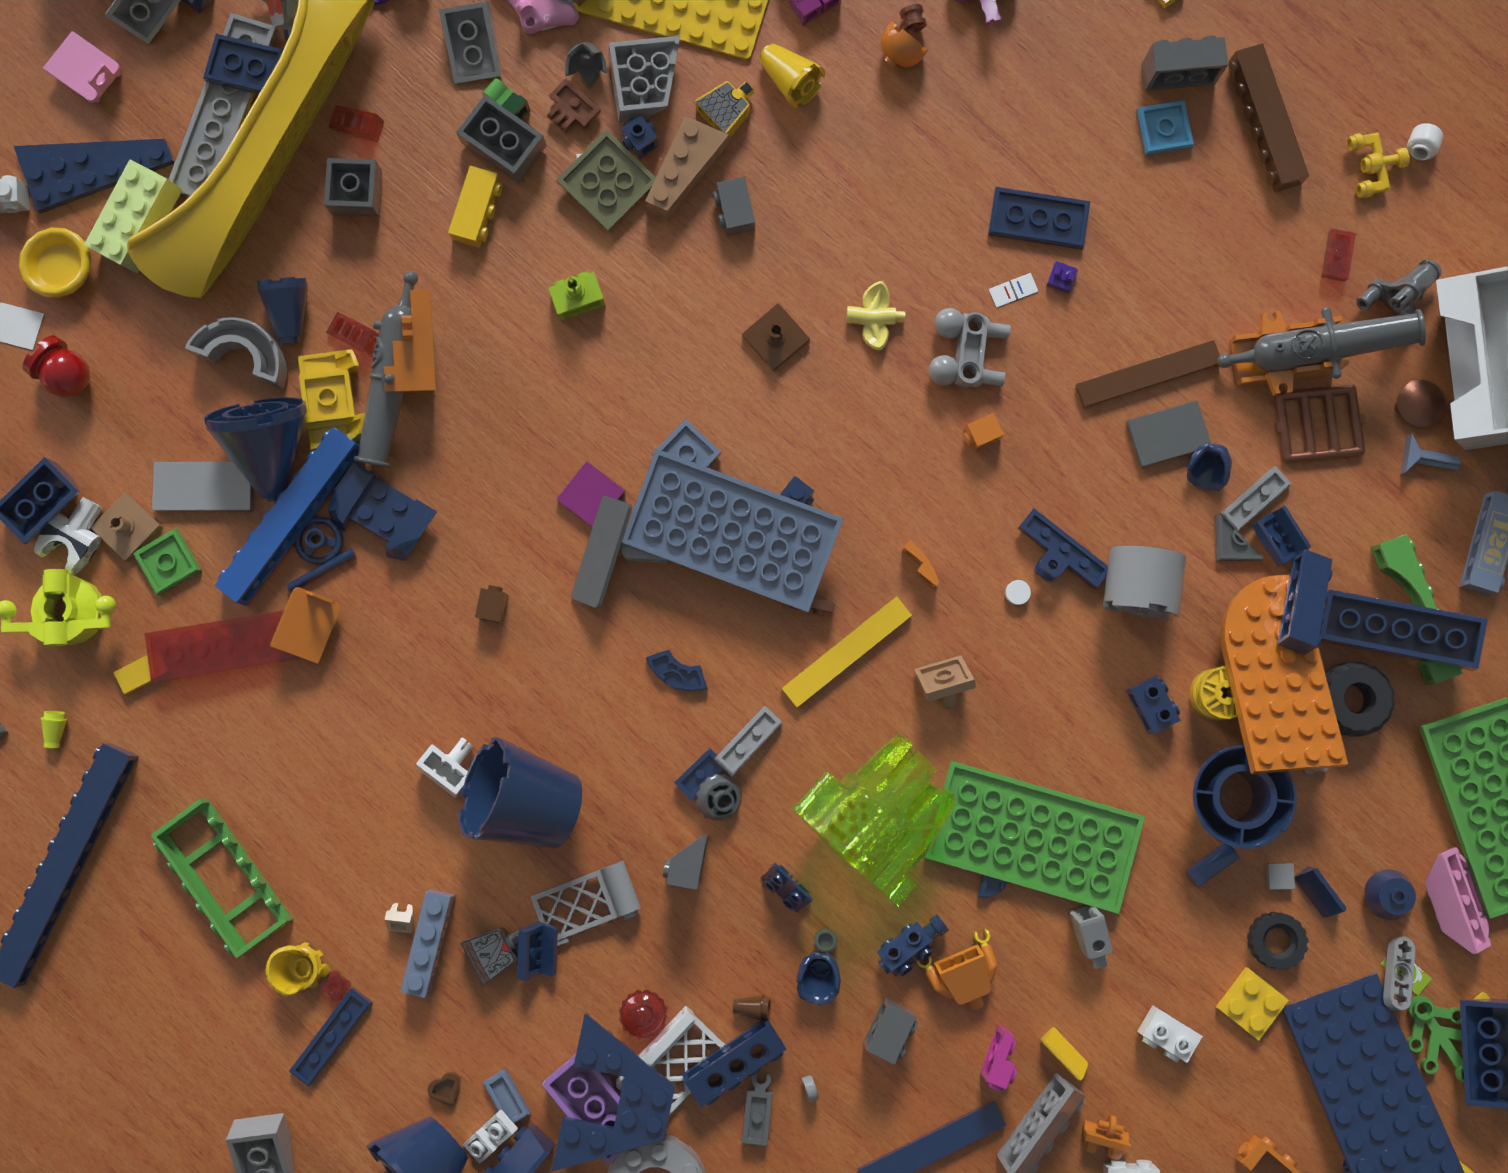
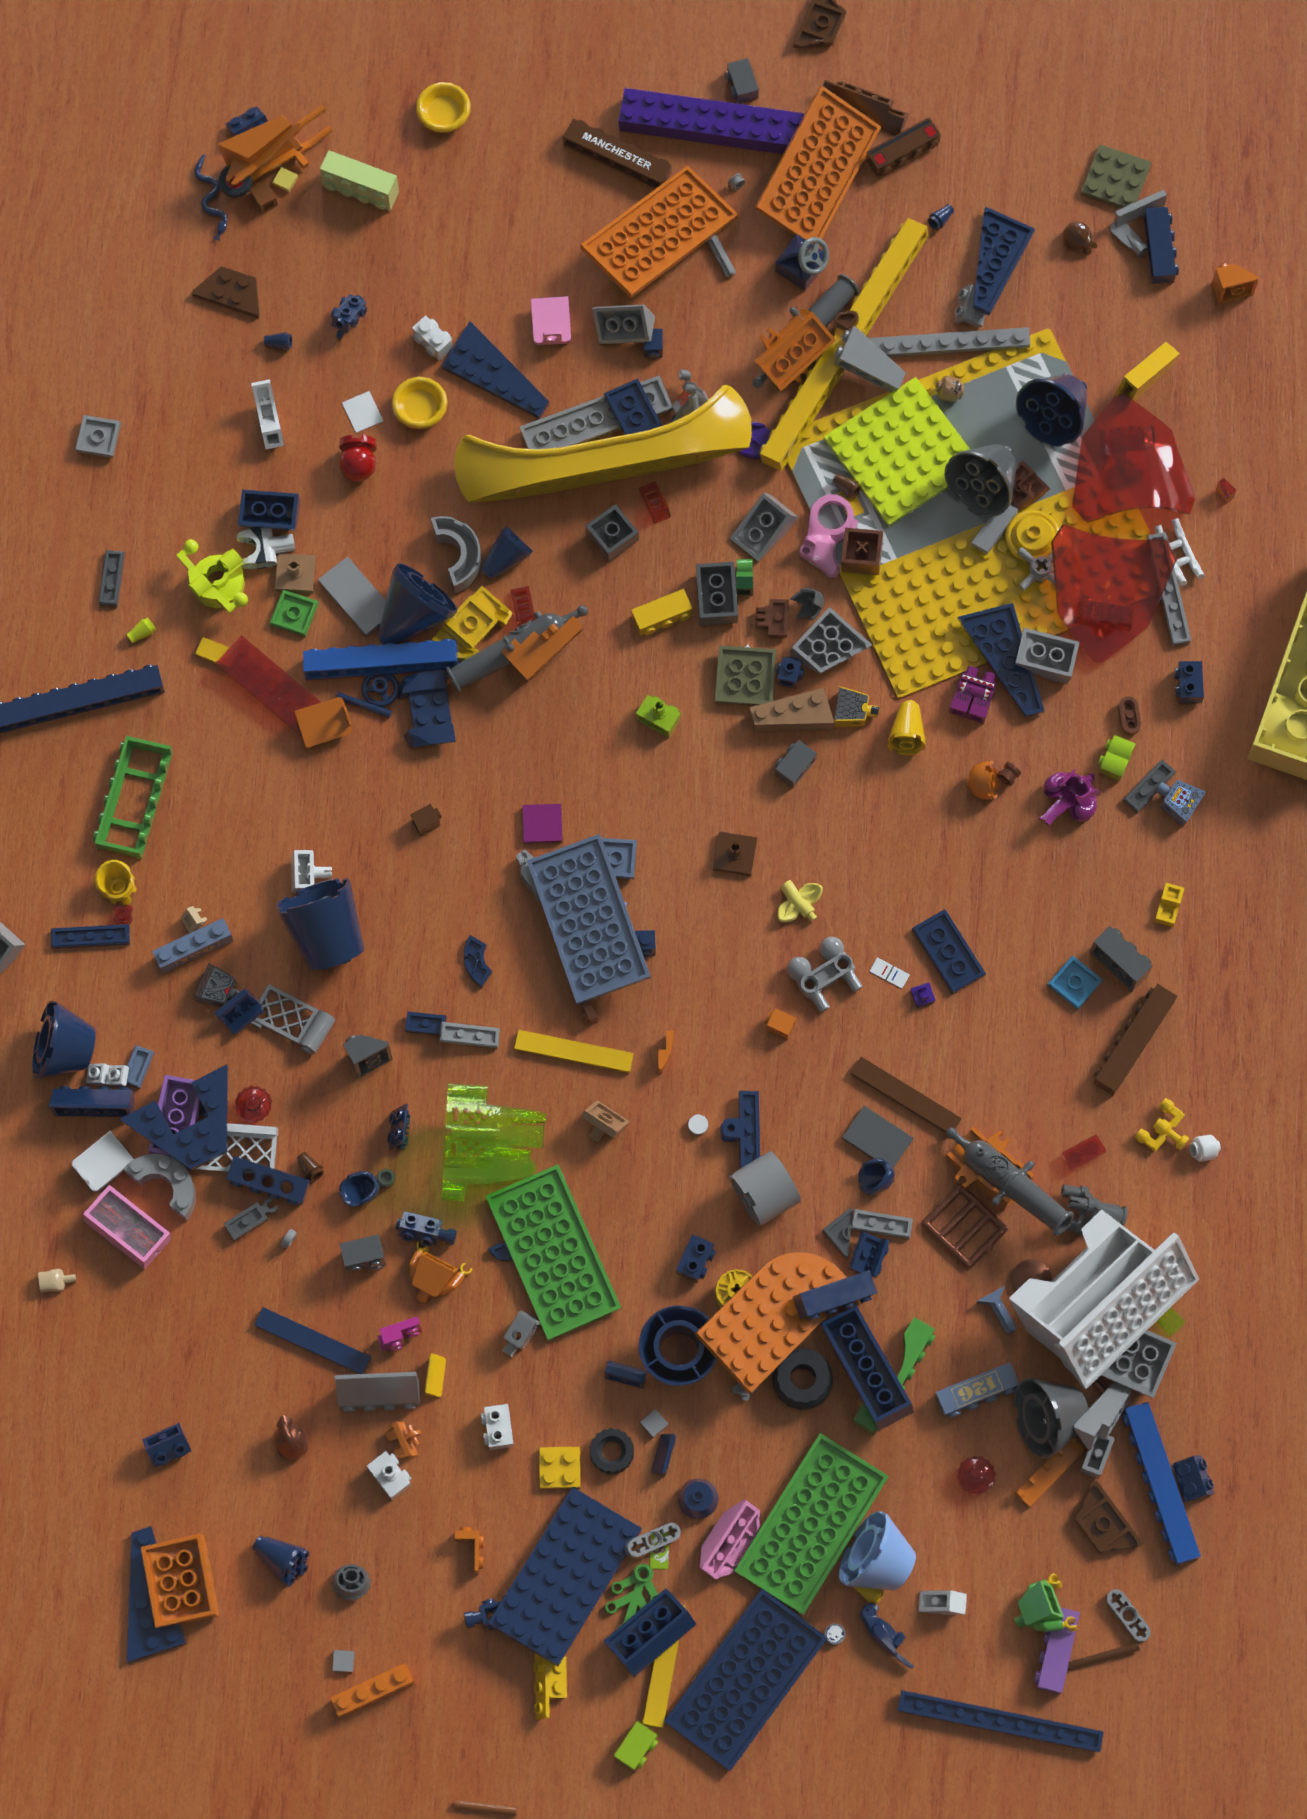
camera: 50 degrees right, 10 degrees down
yellowish green brick [84,160,183,274] -> none
reddish brown tile [427,1072,461,1105] -> none
dark grey piece [571,496,632,608] -> none
dark grey piece [696,774,742,821] -> none

